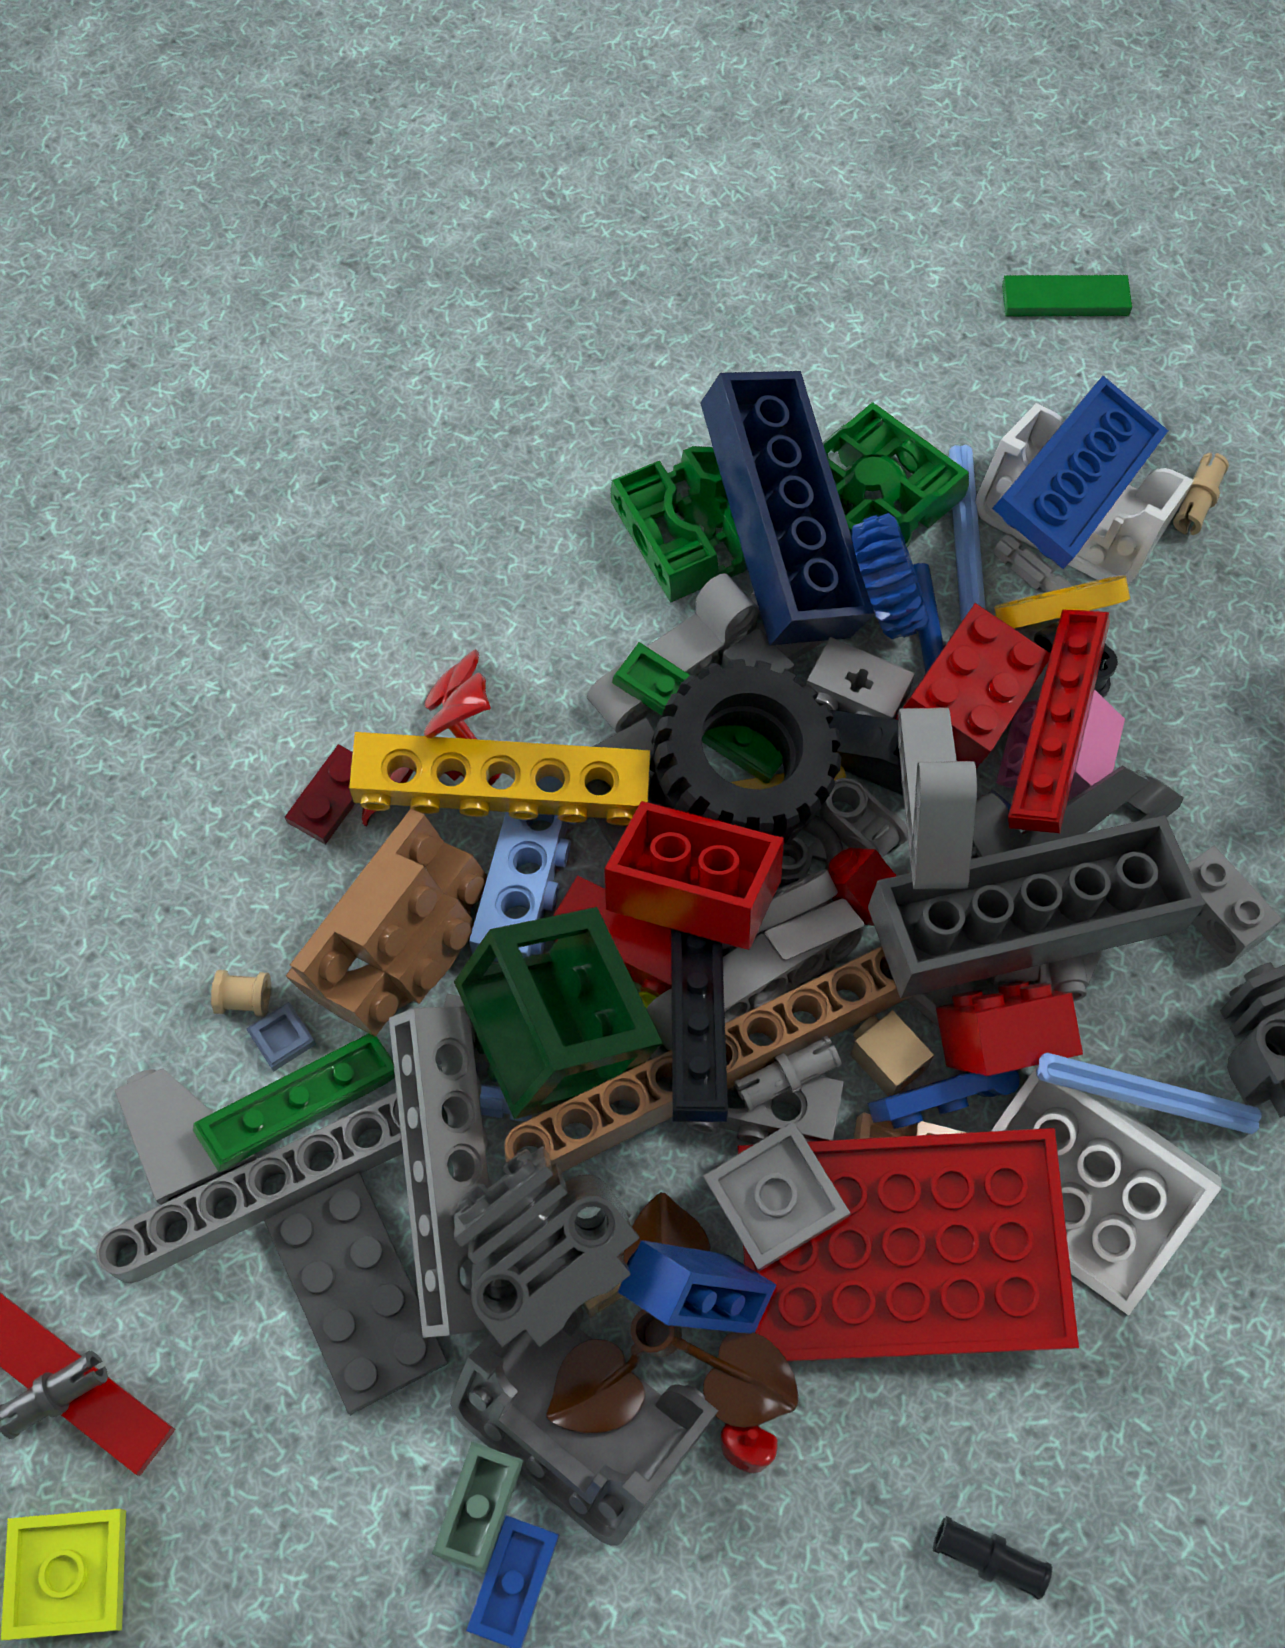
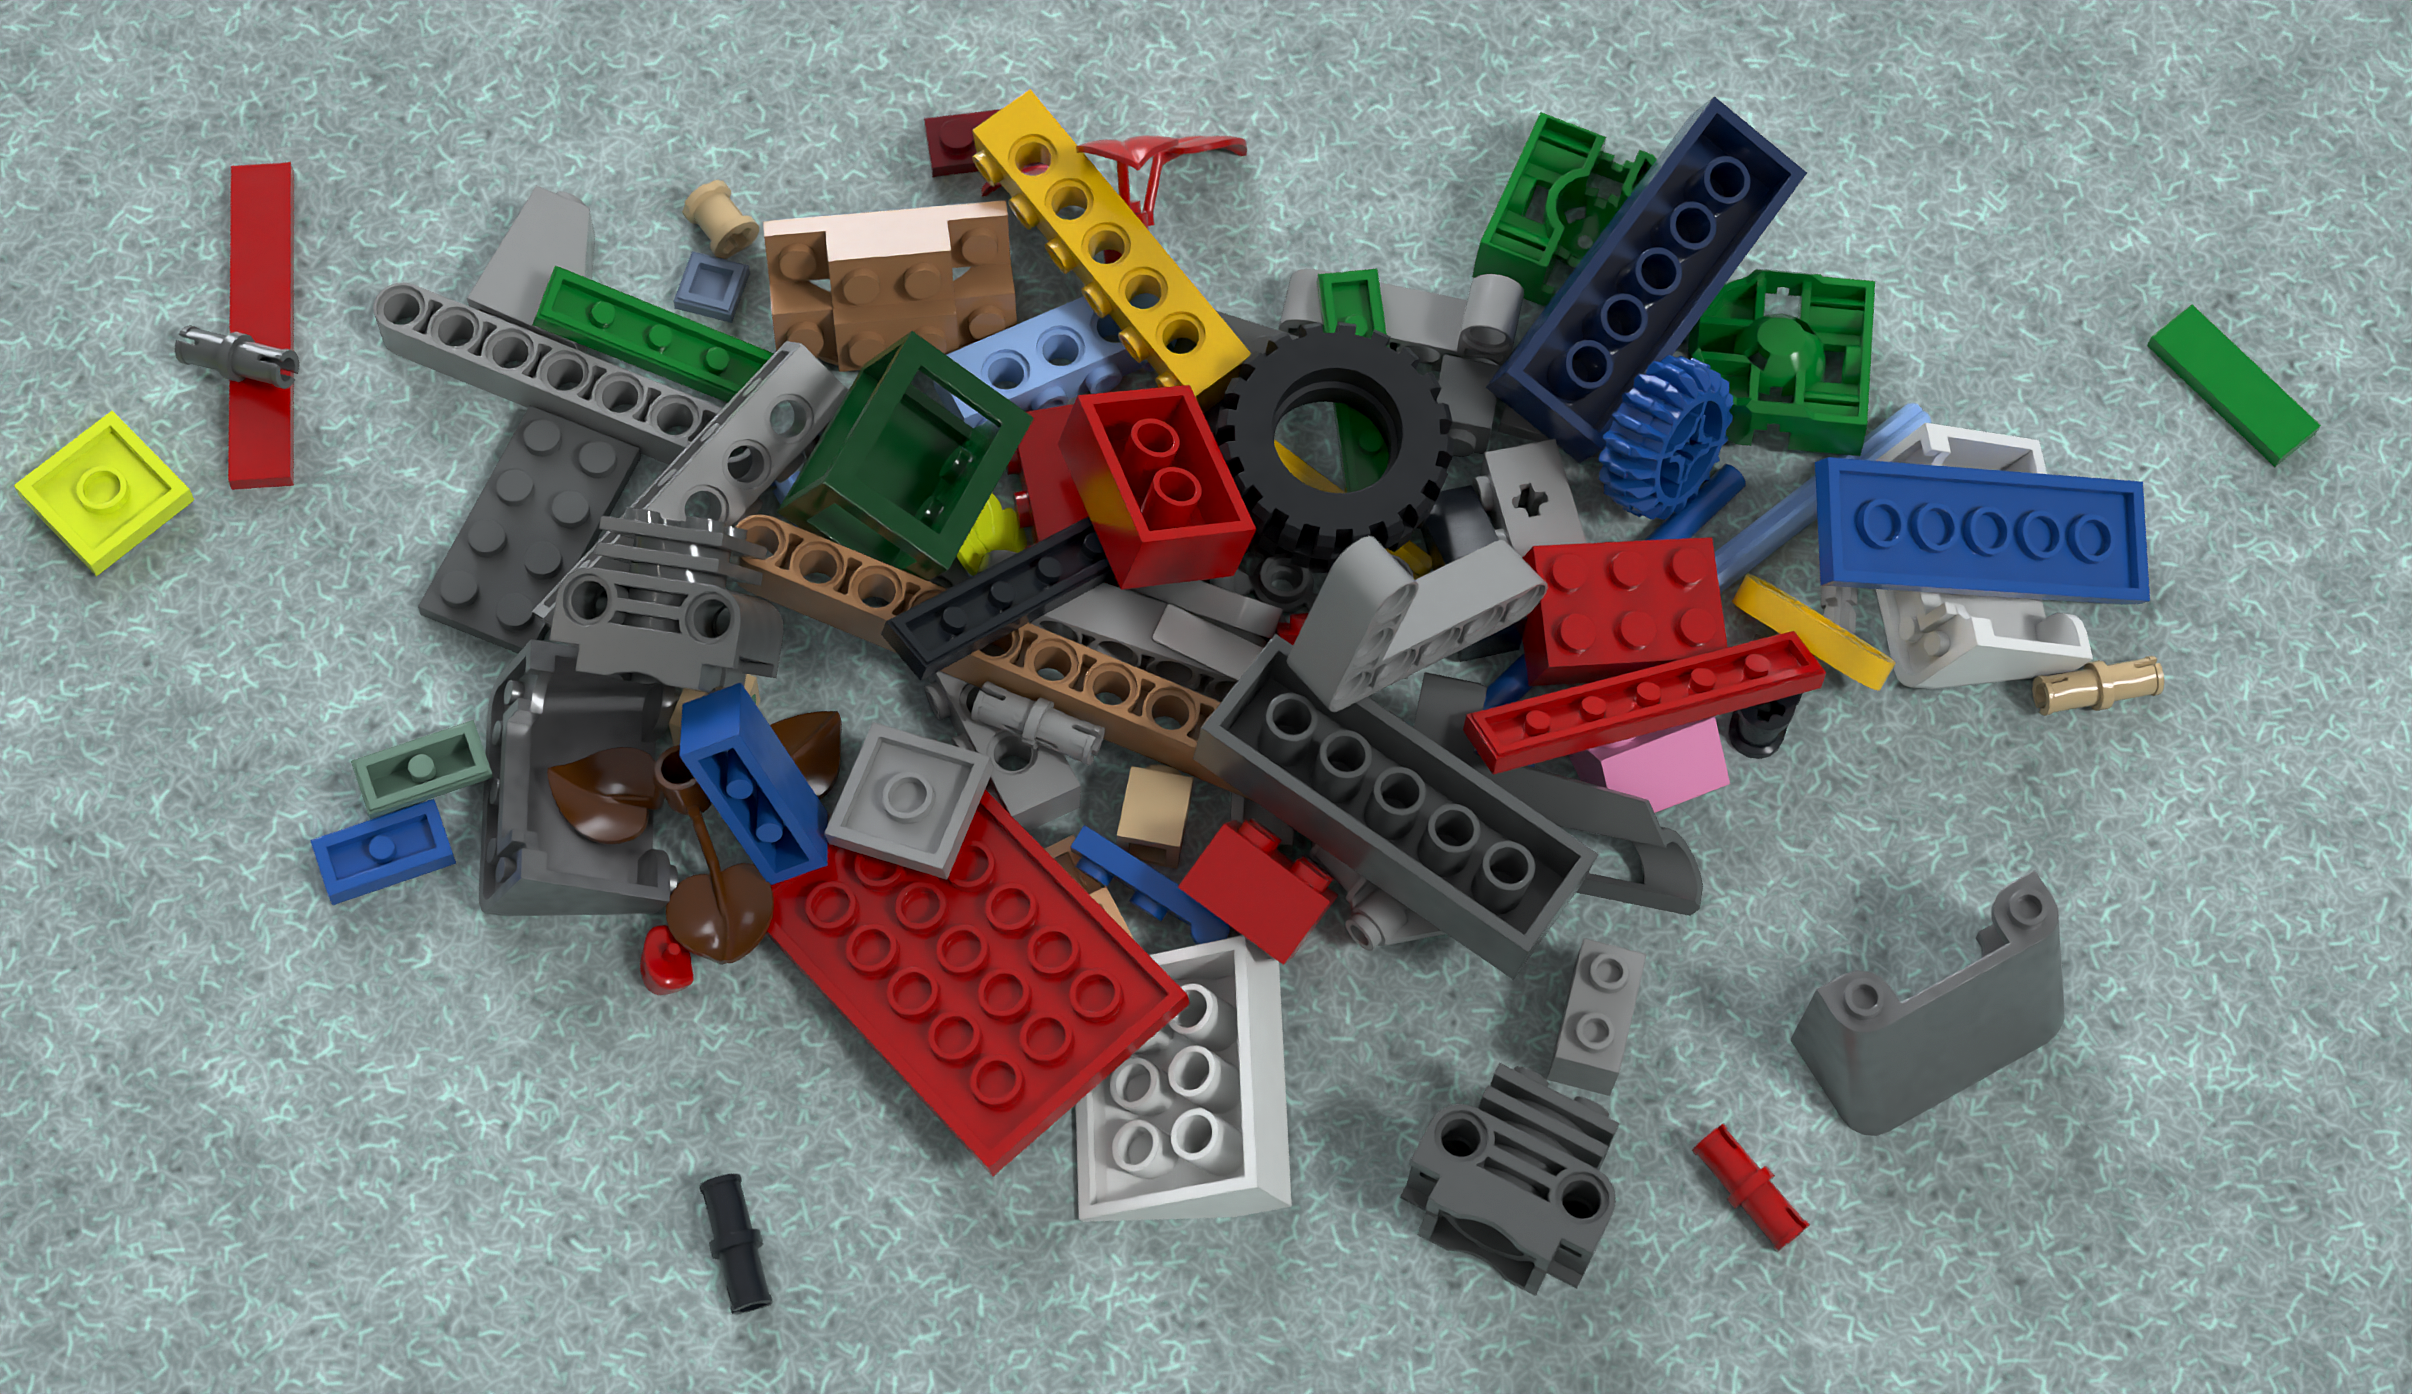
camera: 45 degrees right, 0 degrees up
light blue axle [1036,1053,1262,1134] -> none

